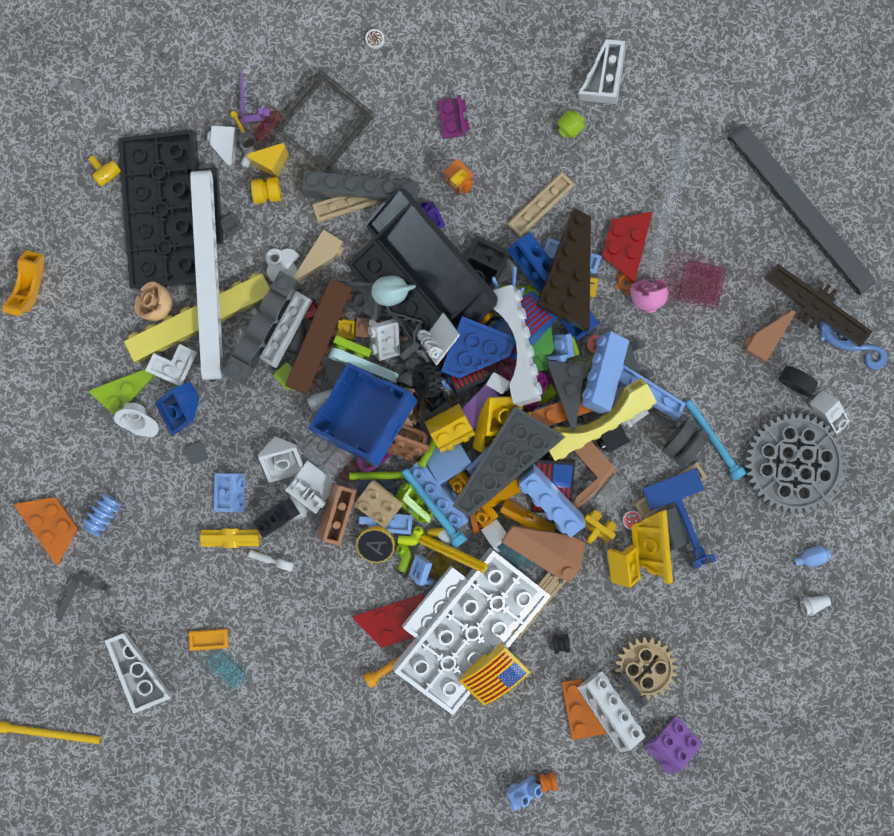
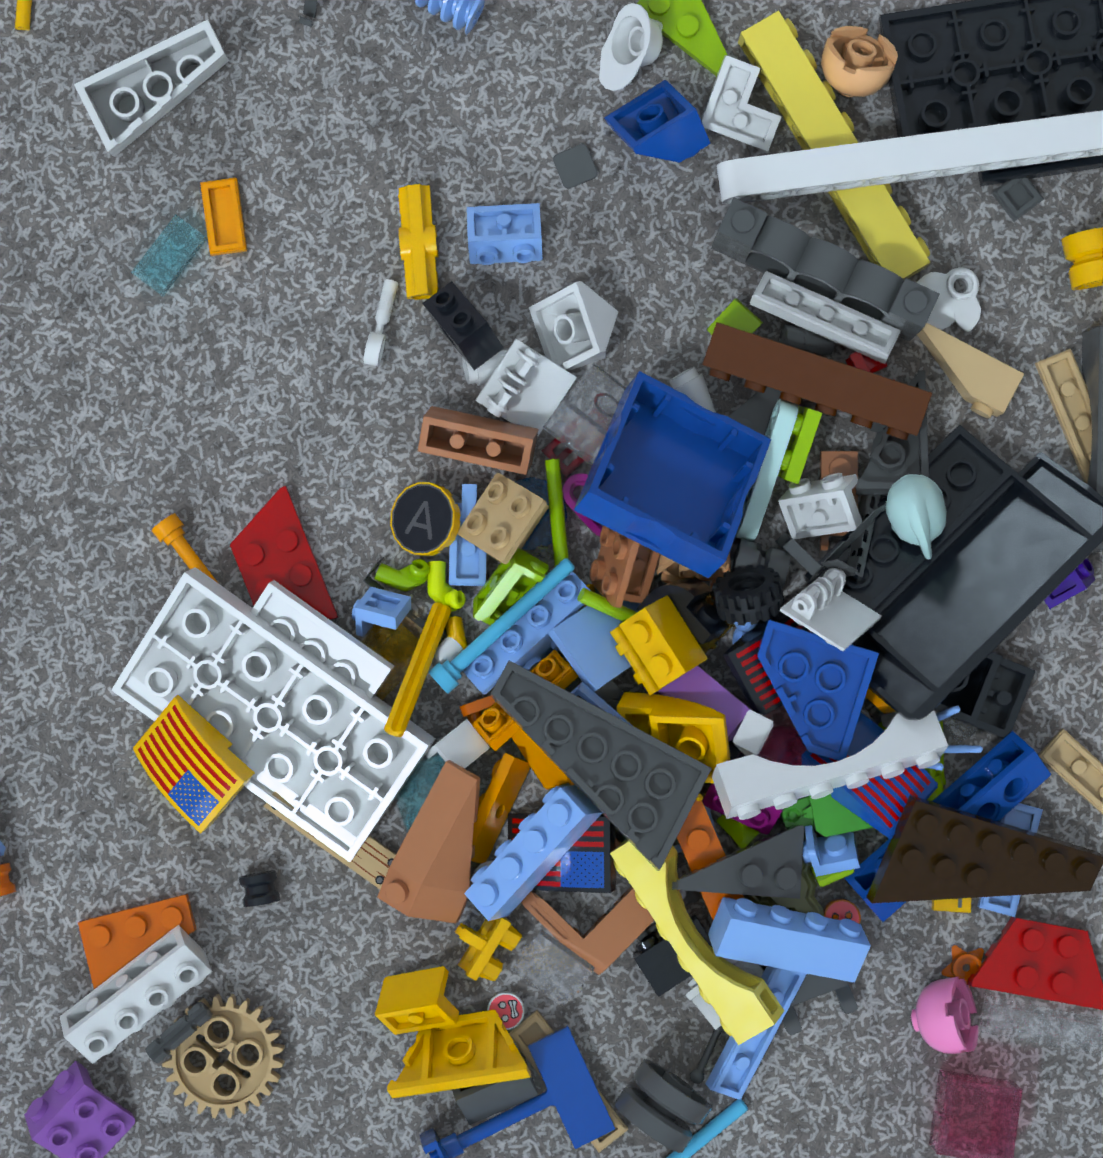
camera: 85 degrees right, 0 degrees up
yellow slope [336,319,356,340] -> none

